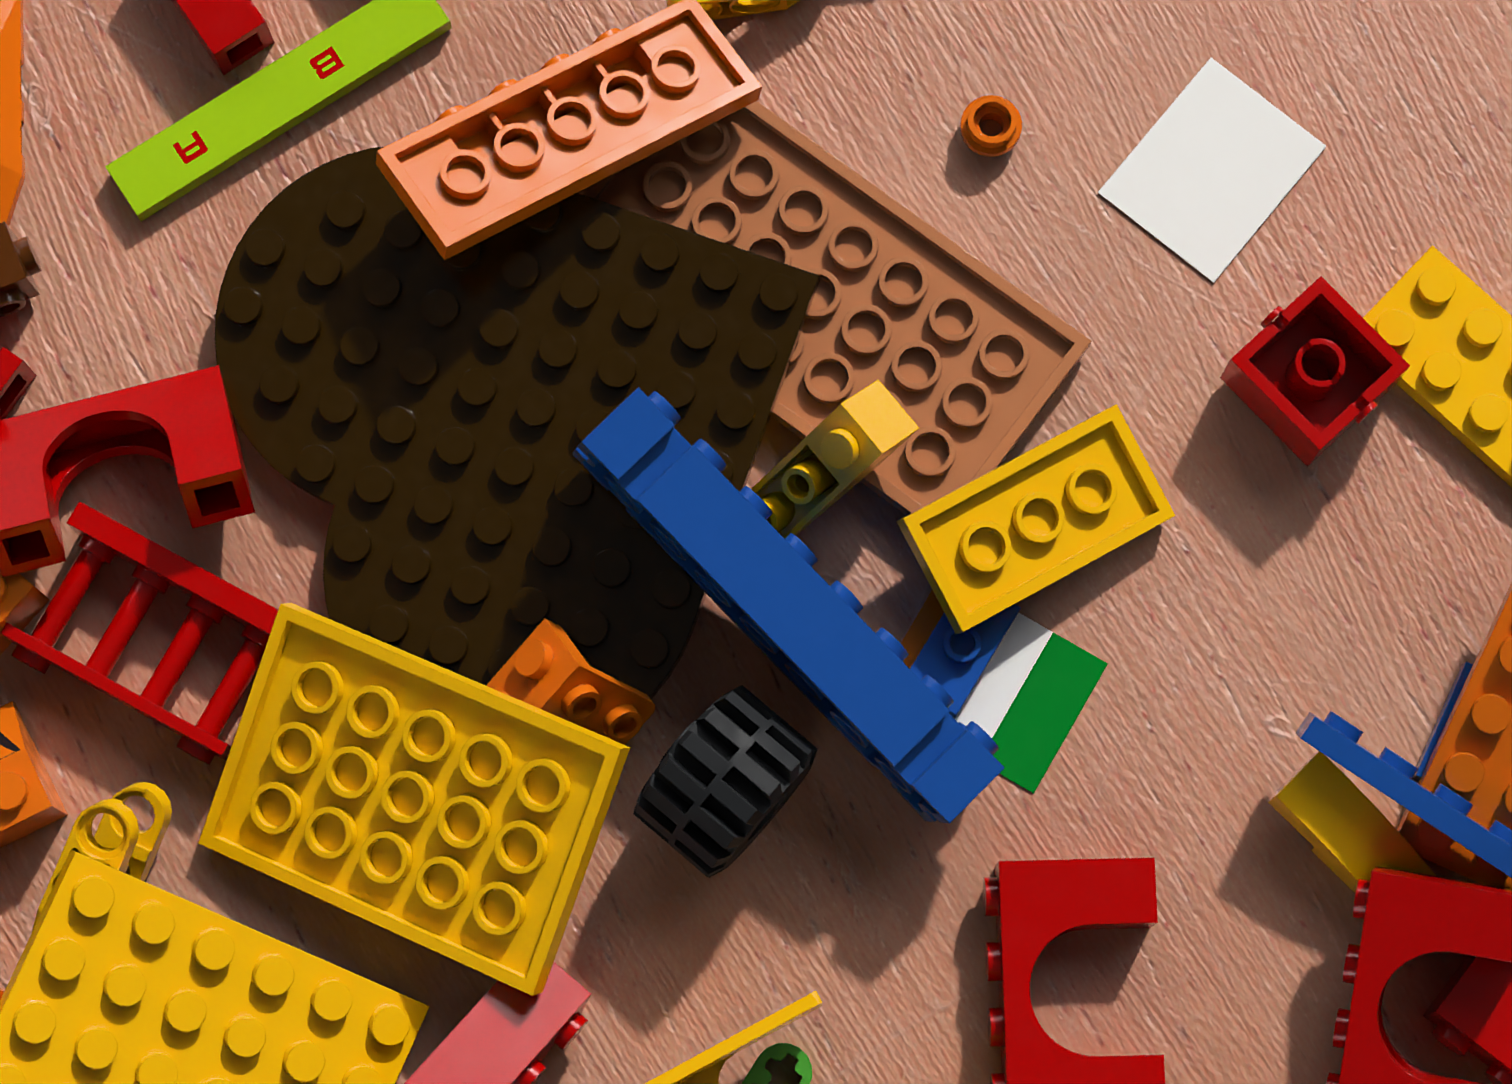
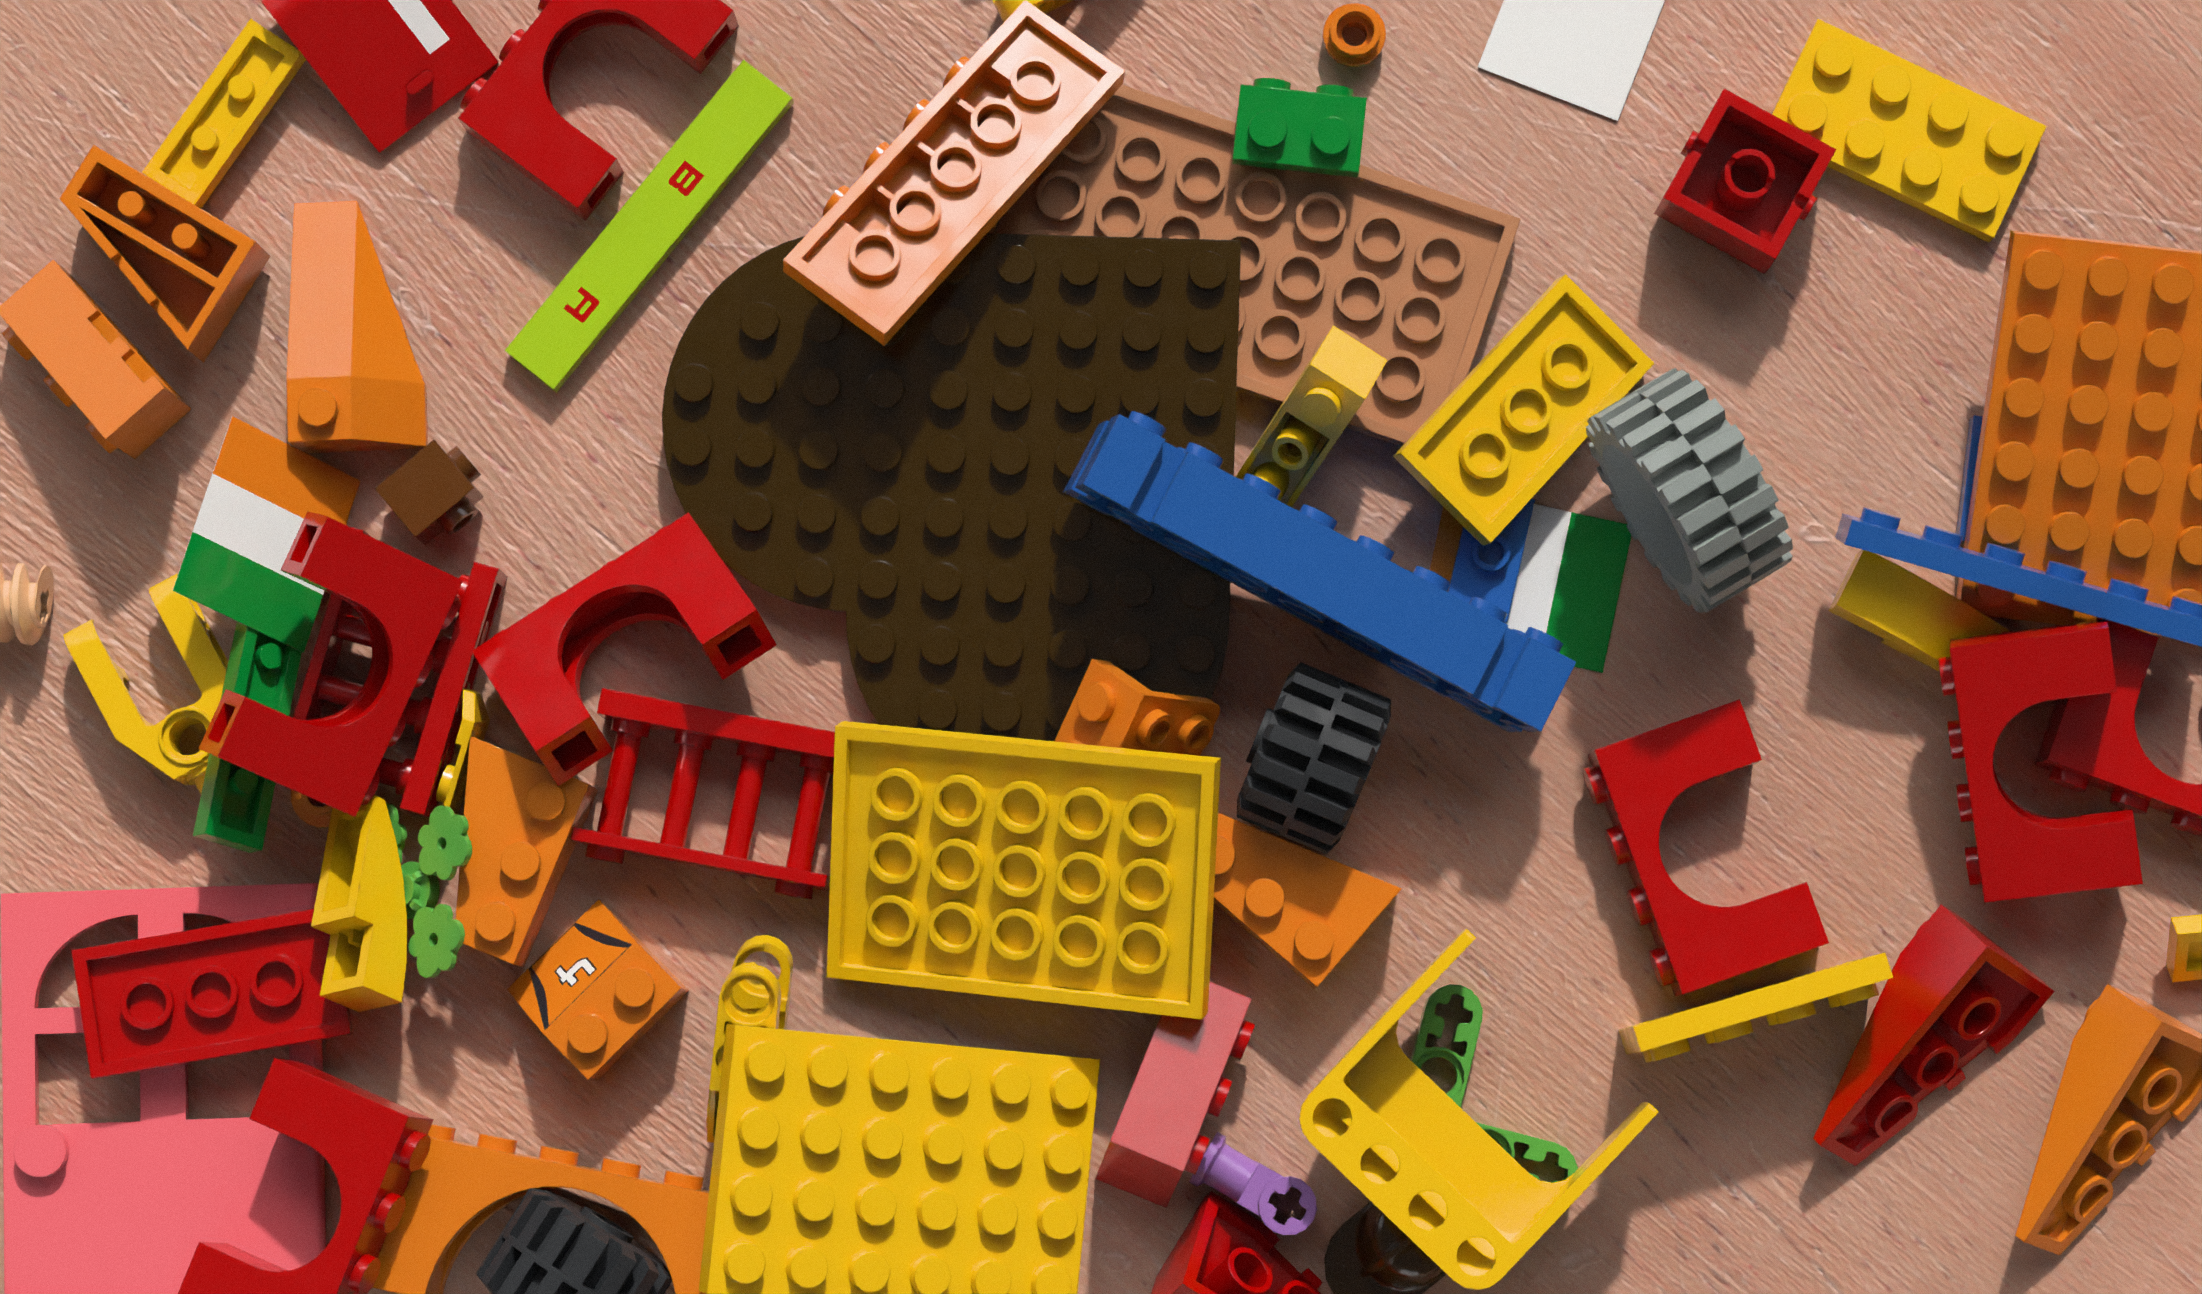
camera: 15 degrees left, 5 degrees up
none -> orange wedge [1214,813,1402,989]
none -> green bracket [1232,78,1367,178]
none -> light grey wheel [1586,368,1793,613]

